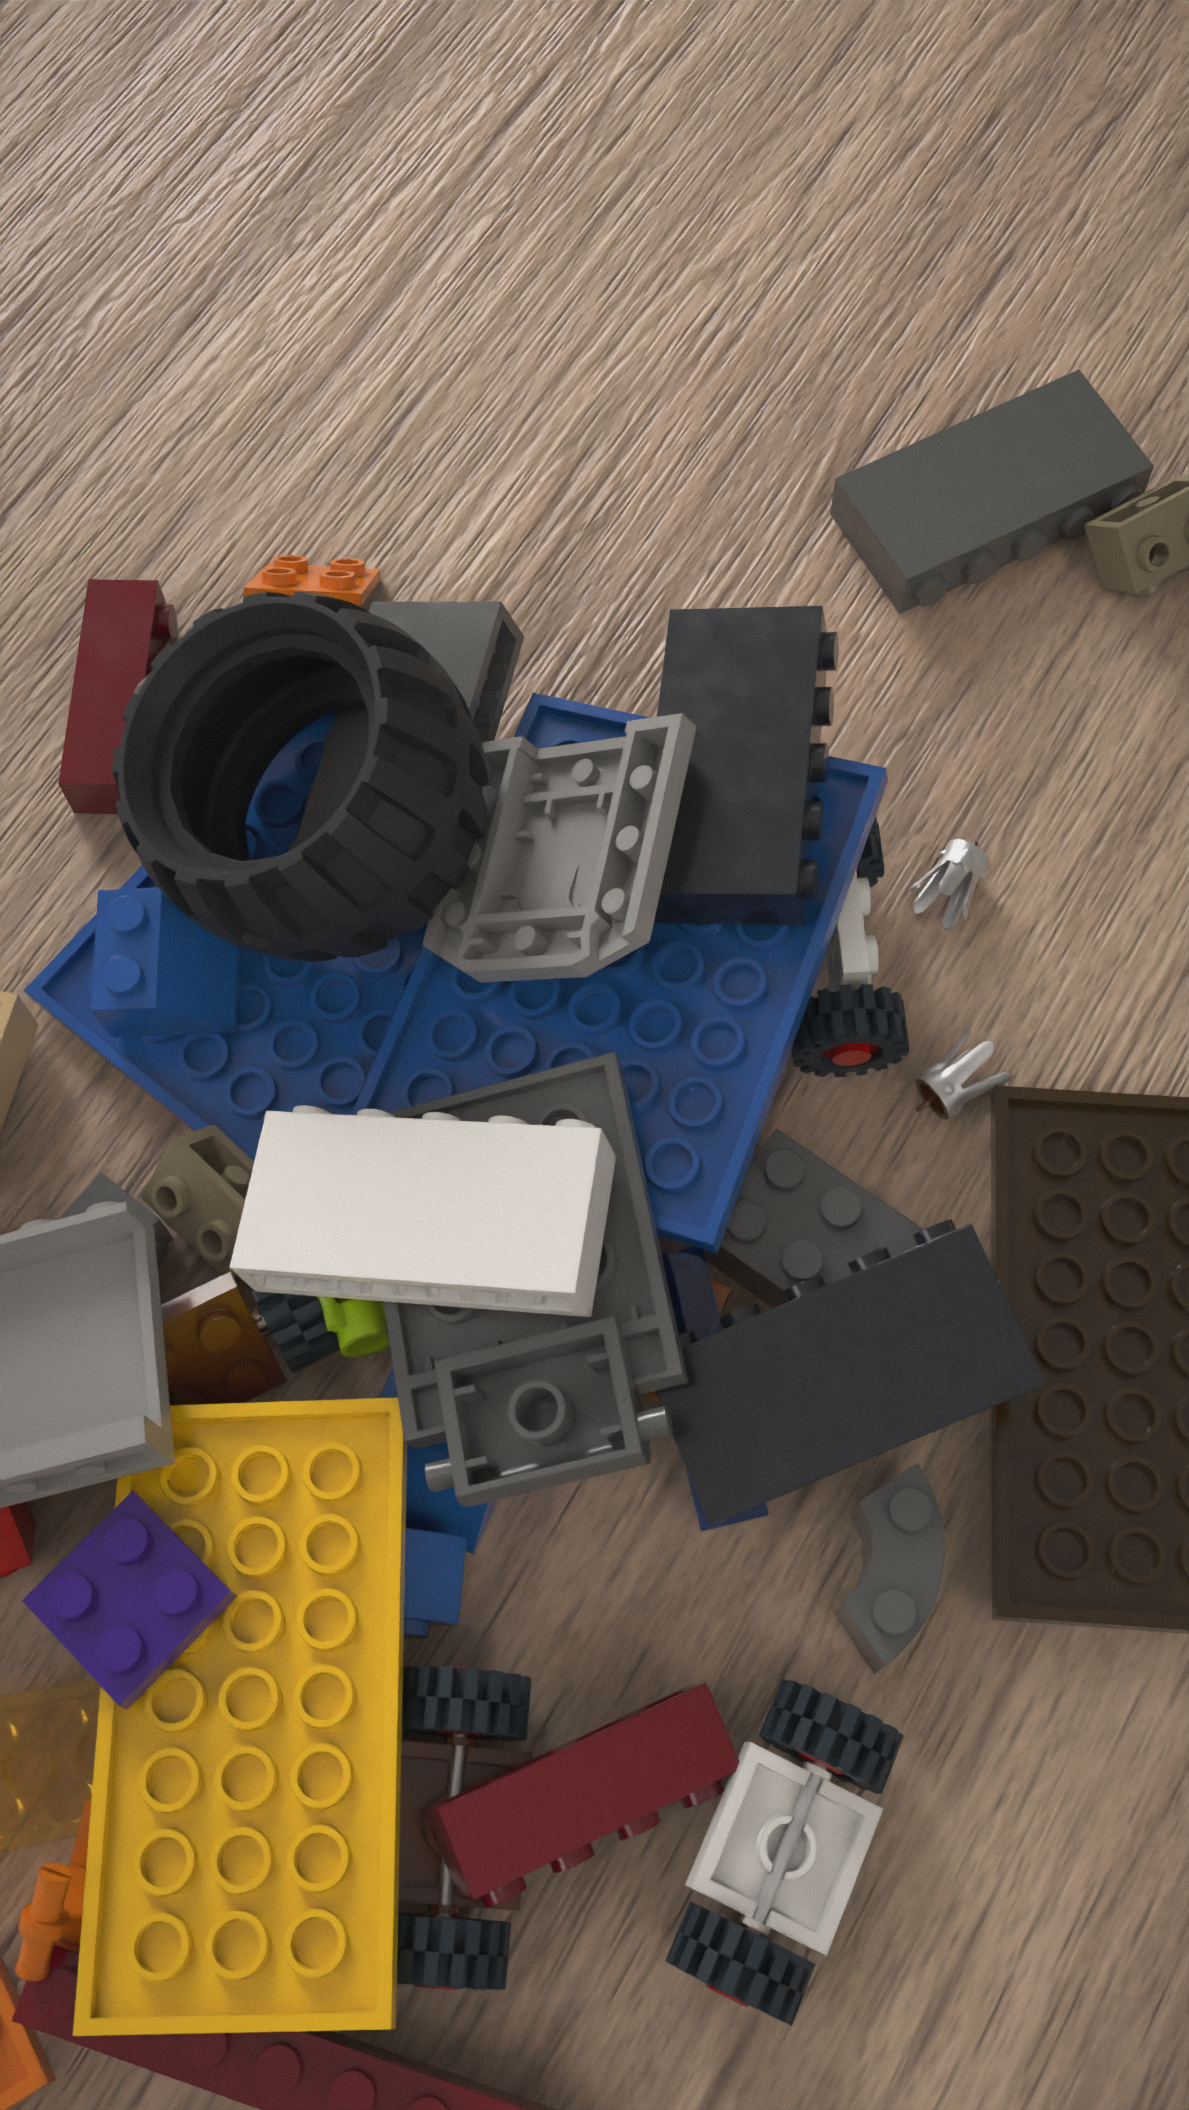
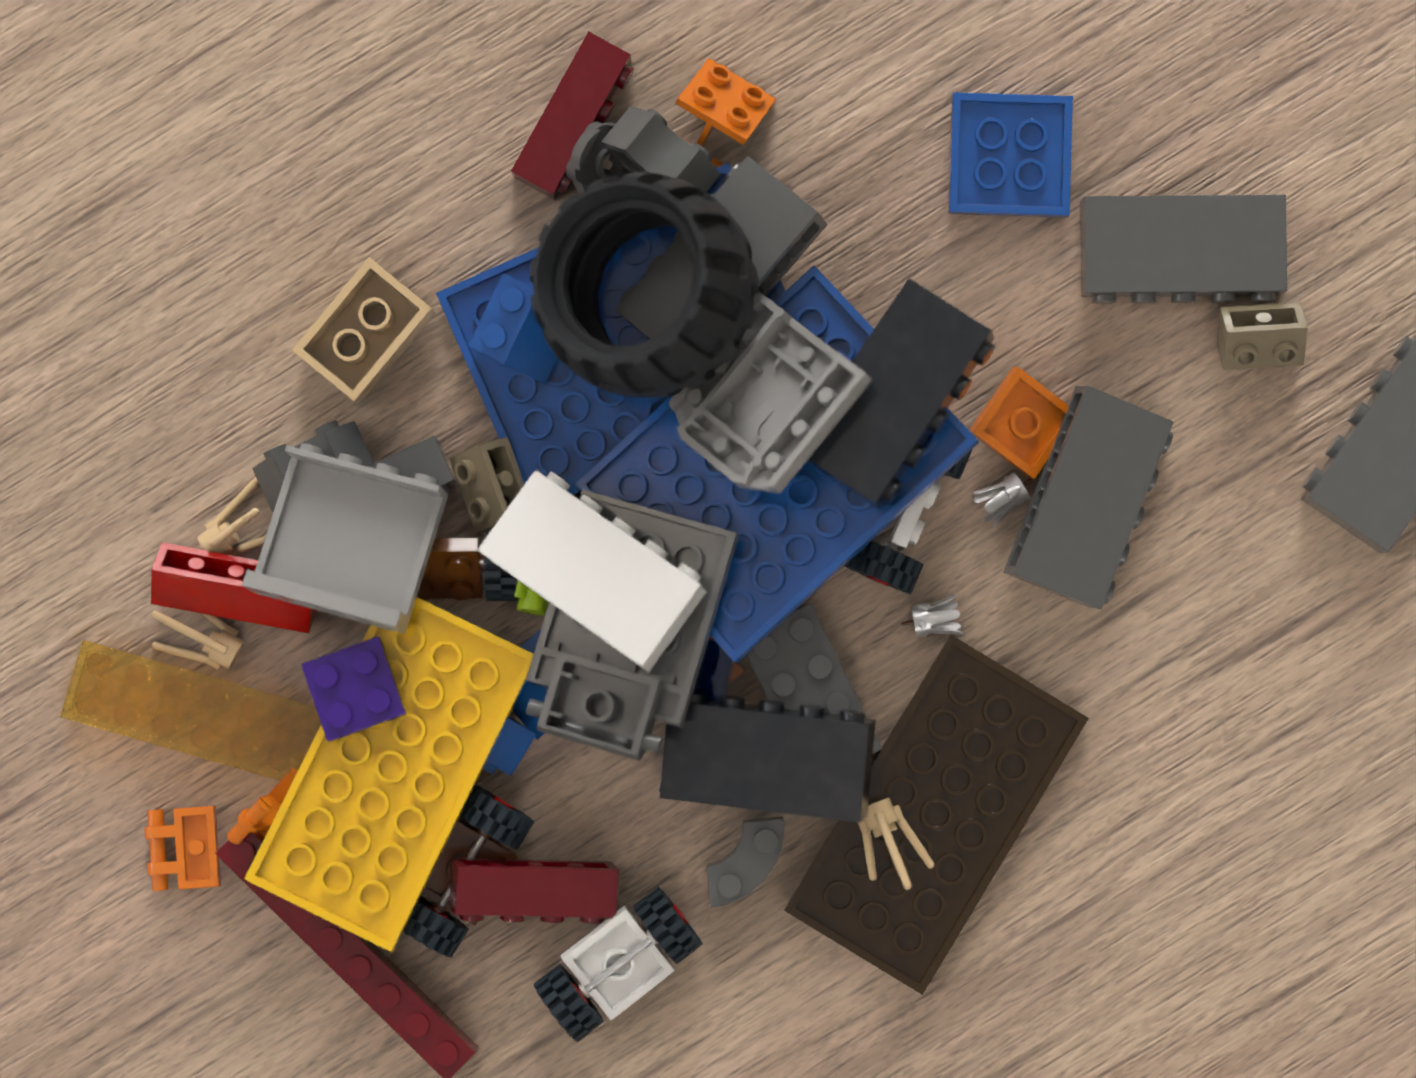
camera: 25 degrees right, 20 degrees up
none -> tan plant [858,797,935,890]
none -> blue plate [948,92,1073,218]
none -> orange plate [969,366,1069,479]
none -> dark grey brick [1003,386,1174,609]

